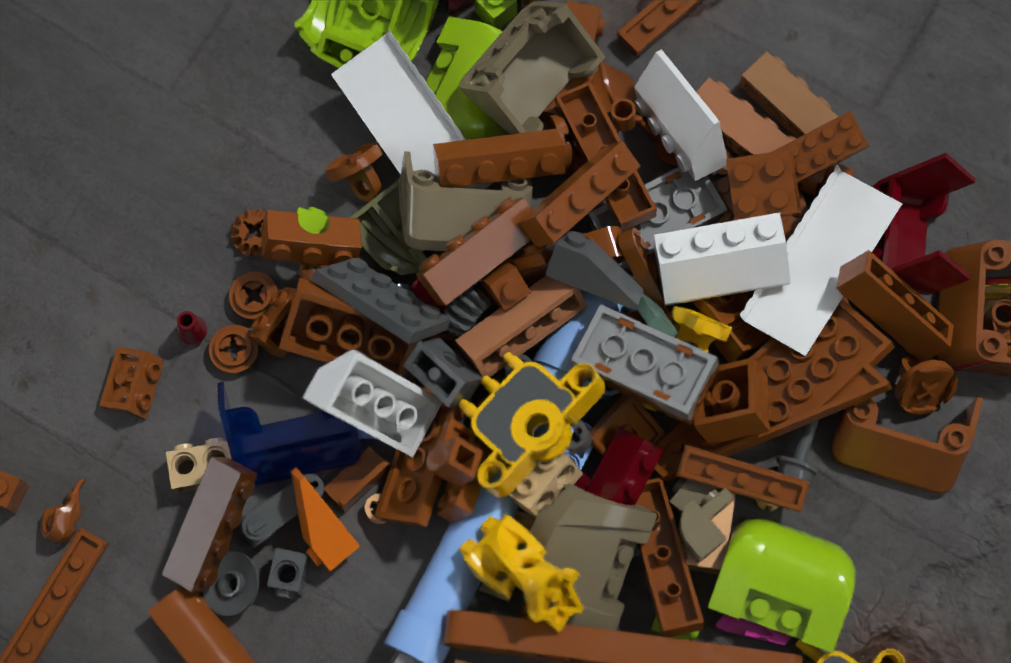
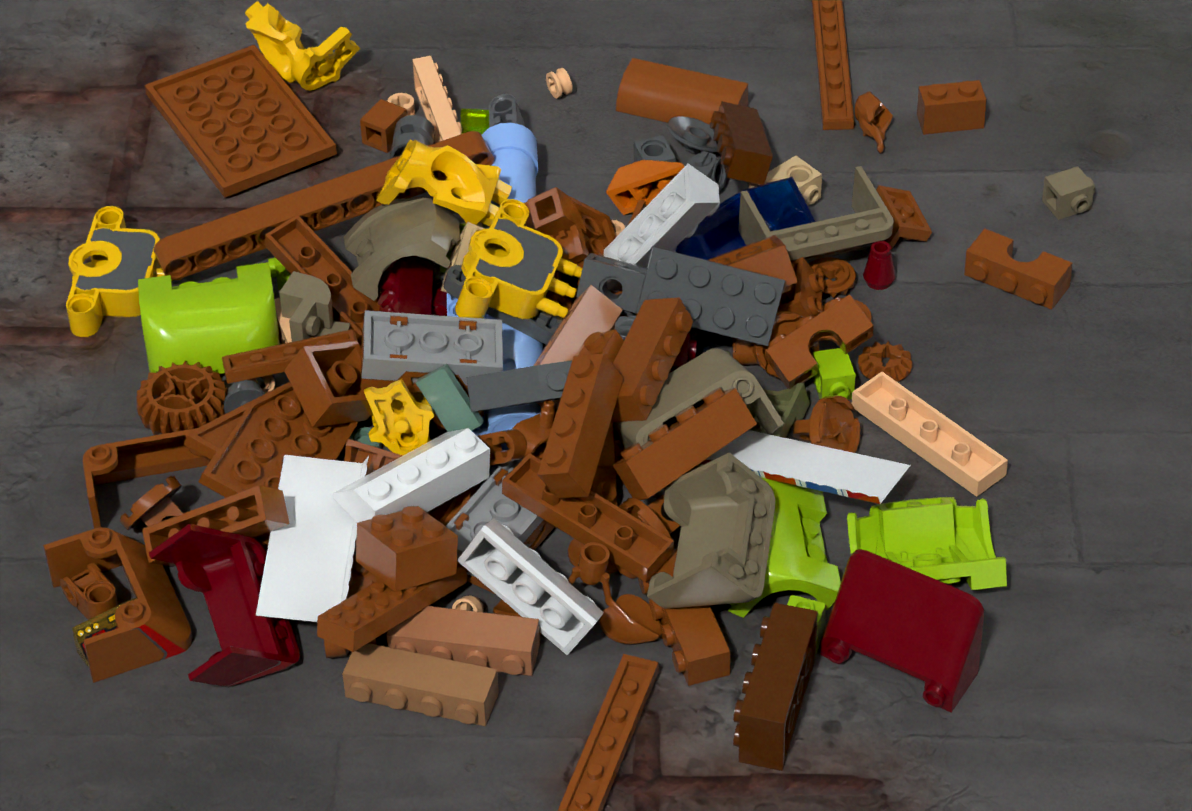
camera: 150 degrees right, 30 degrees down
none -> dark orange gear [136,361,227,435]
none -> dark tan windscreen [738,166,894,262]
none -> light nougat piece [852,372,1008,497]
none -> dark orange arch [964,229,1073,310]

